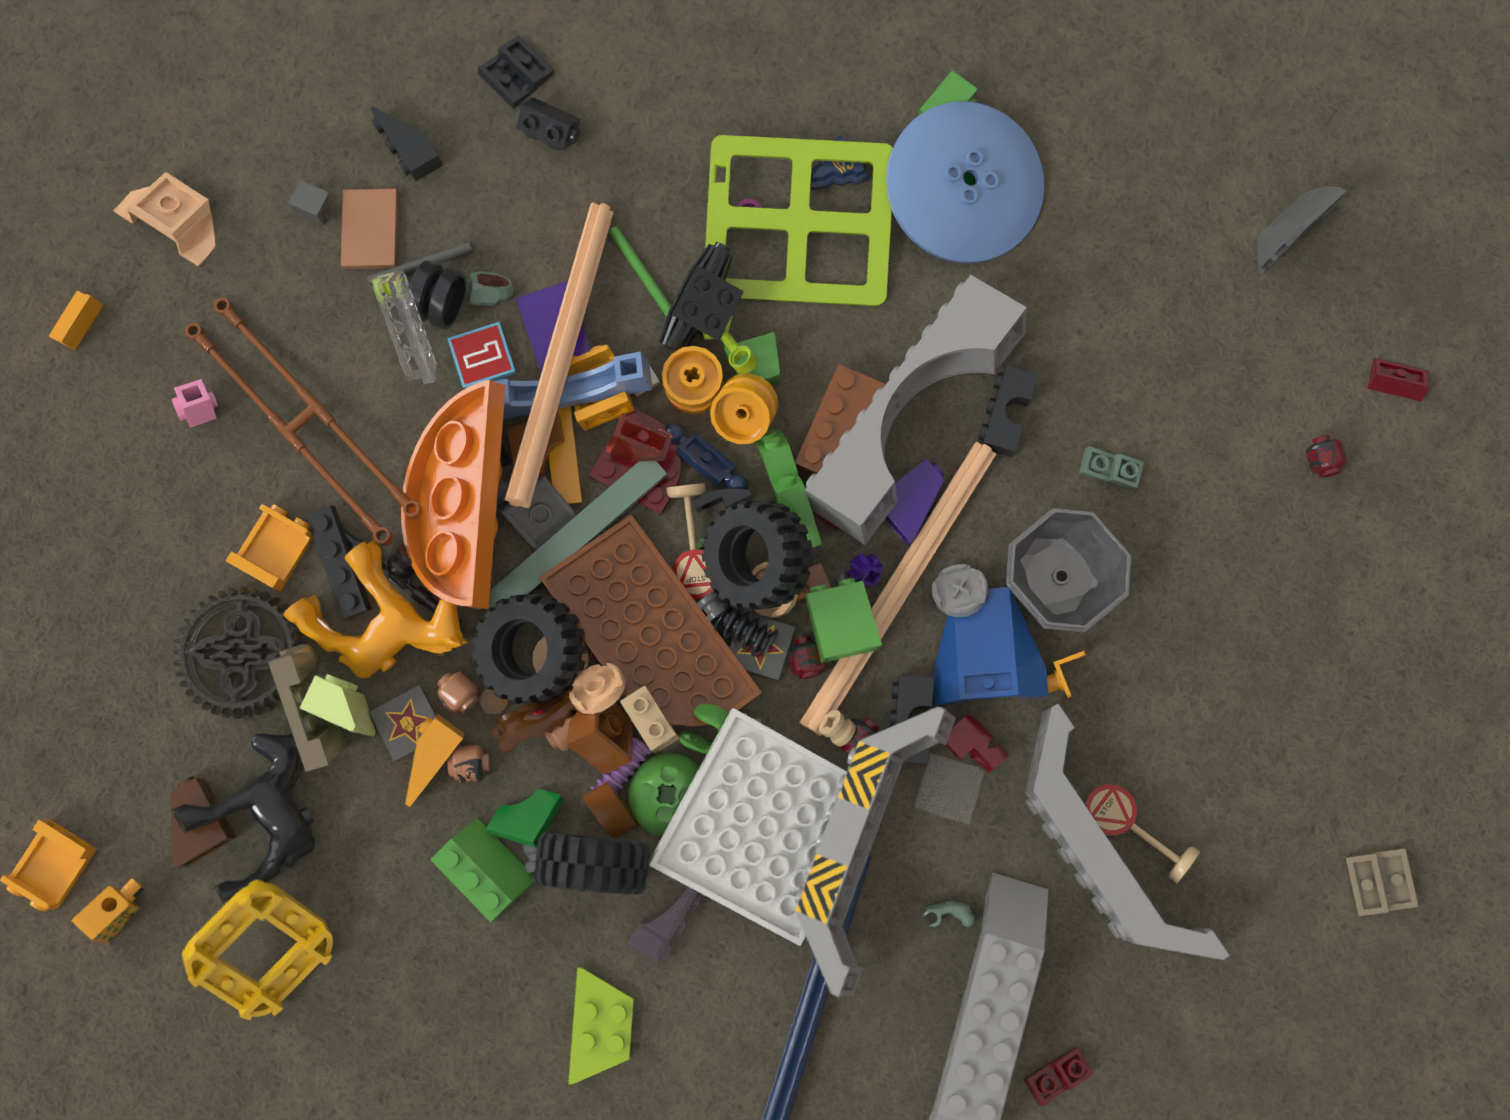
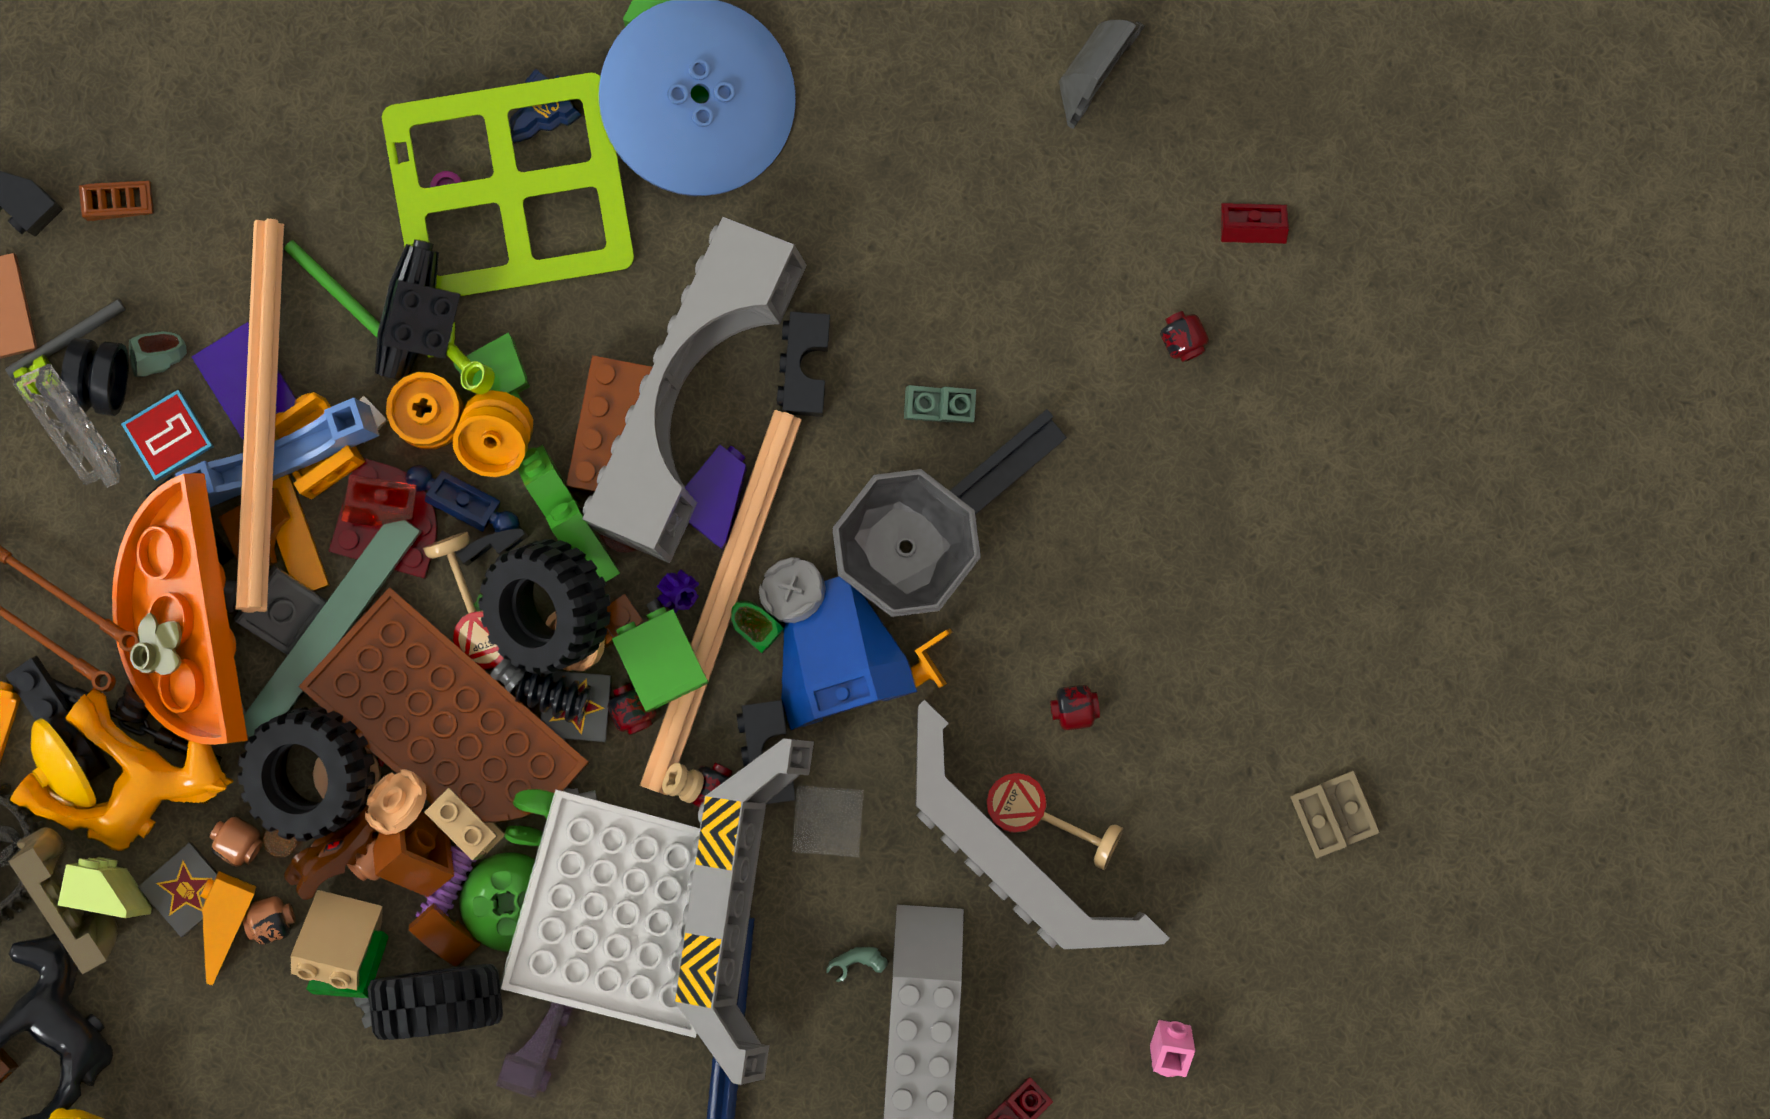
camera: 20 degrees left, 5 degrees up
bright green slope [430,818,535,922] -> none
black slope [478,35,554,109] -> none
black brick [516,97,580,150] -> none
dark red plate [928,709,1009,773] -> none
none -> yellow dish [31,718,96,808]
none -> dark orange slope [79,181,154,221]
none -> olive plate [130,613,182,675]
none -> tan panel [291,890,383,991]
none -> rock [731,601,784,654]
none -> black fence [950,409,1067,515]
none -> dark red head [1050,685,1100,730]
none -> bright pink brick [1150,1020,1195,1077]

